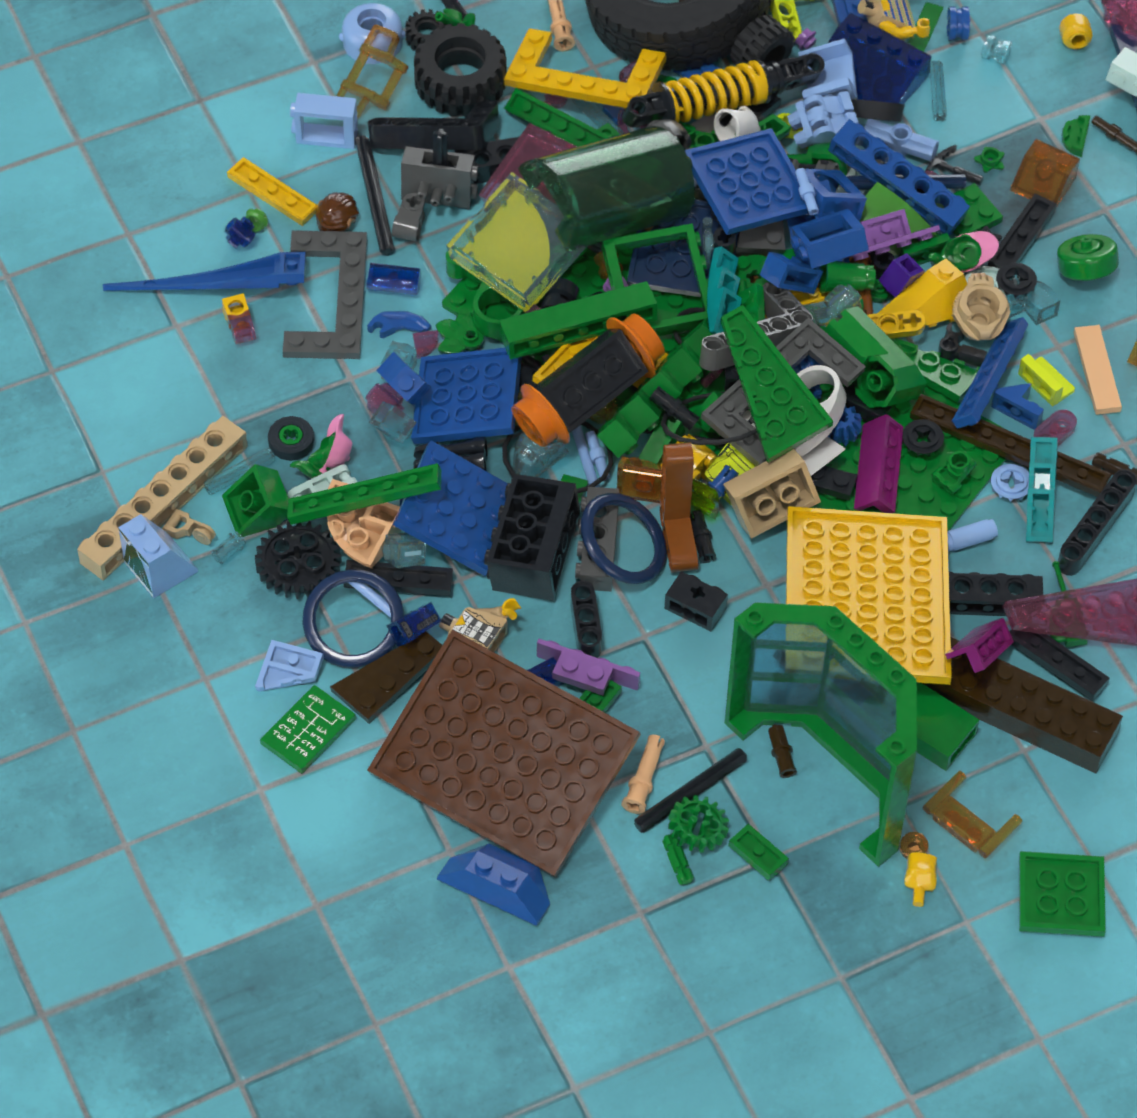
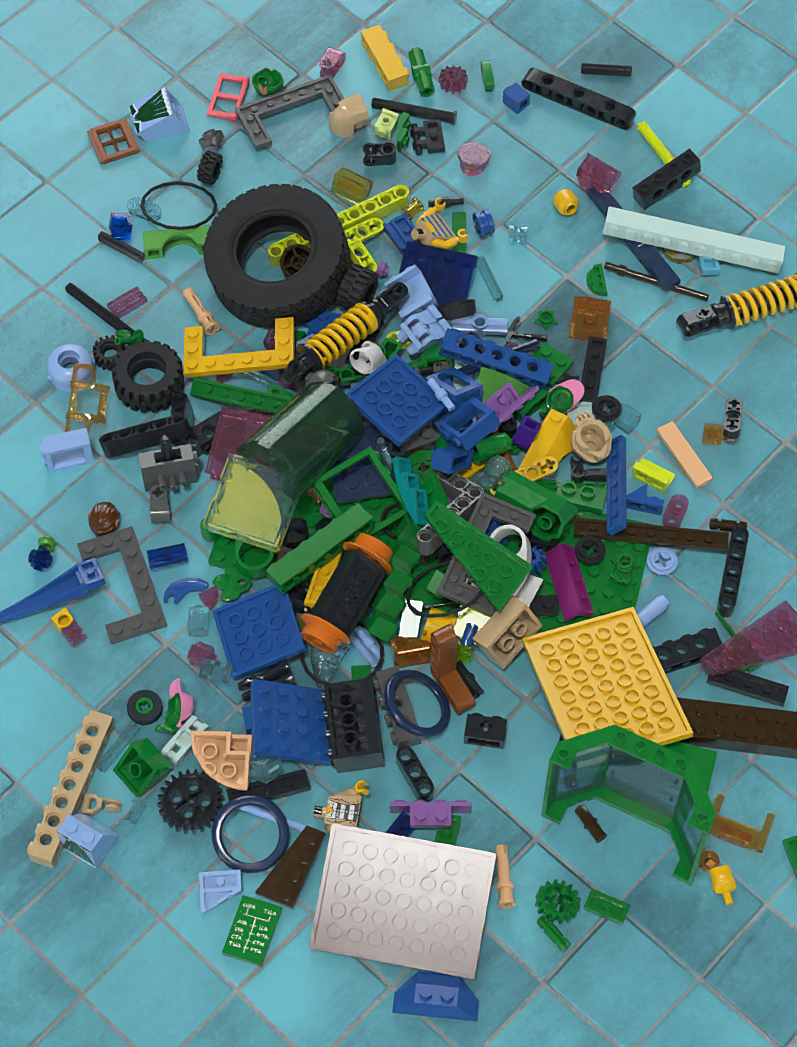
camera: 20 degrees left, 5 degrees up
yellow tile [227,157,318,226] -> none
green plate [287,463,442,525] -> none
black axle [355,135,394,255] -> none
blue slope [376,352,431,406] -> none
clear blue leg [386,602,442,647] -> none
black axle [634,748,747,833] -> none
black pin [649,386,700,431] -> none
magenta panel [945,617,1014,673] -> none
teal slope [1026,437,1058,542] -> none
green wheel [1057,234,1119,281] -> none

